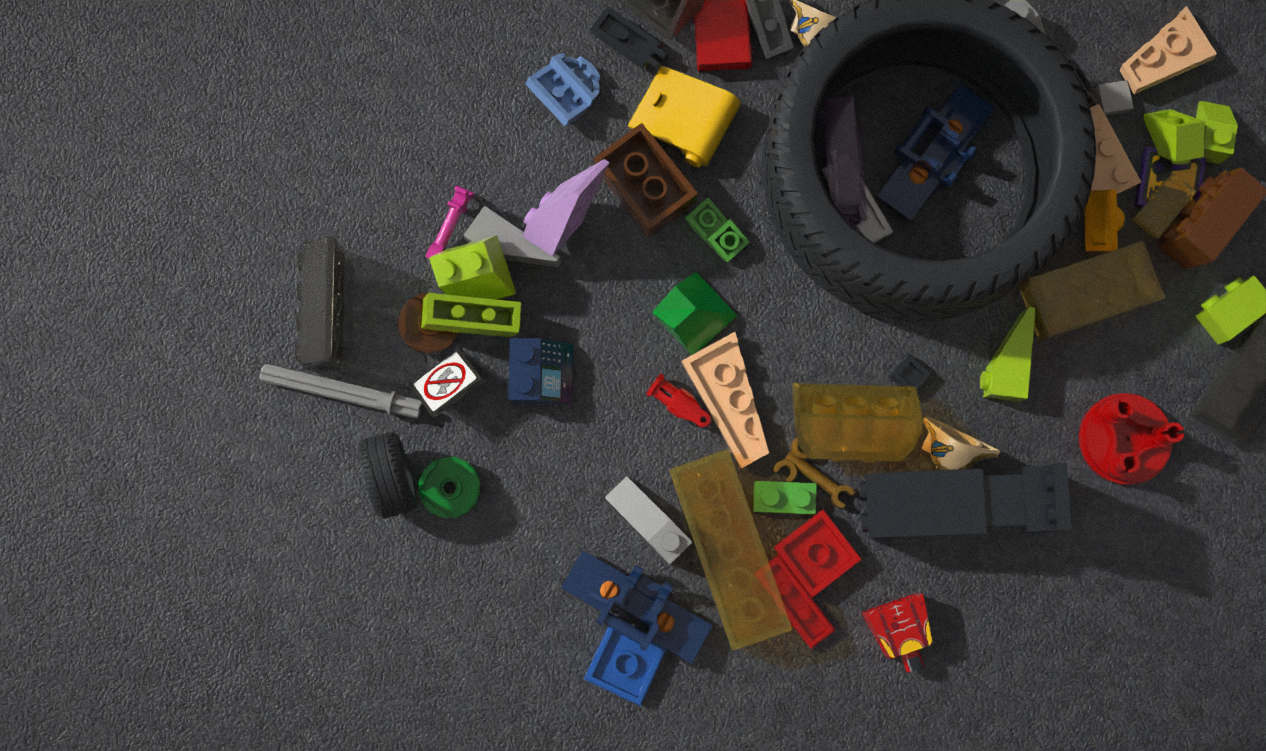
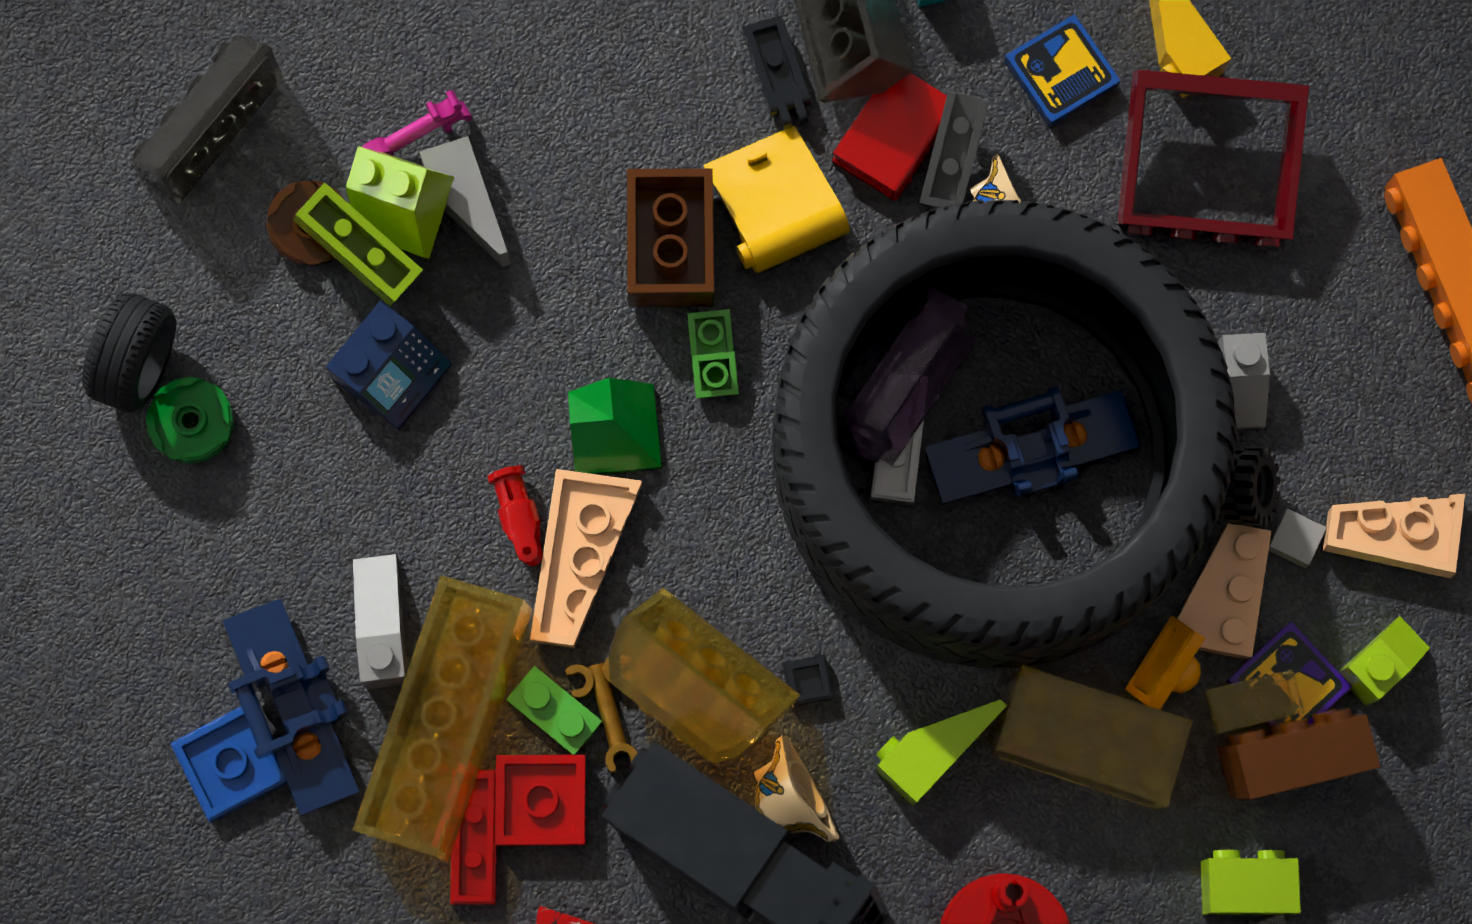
camera: 35 degrees right, 5 degrees down
light grey axle [260,364,423,419] -> none
piece [409,348,484,419] -> none
lavender slope [522,159,609,257] -> none
medium blue slope [526,53,600,127] -> none
lime slope [1144,109,1205,165] -> none

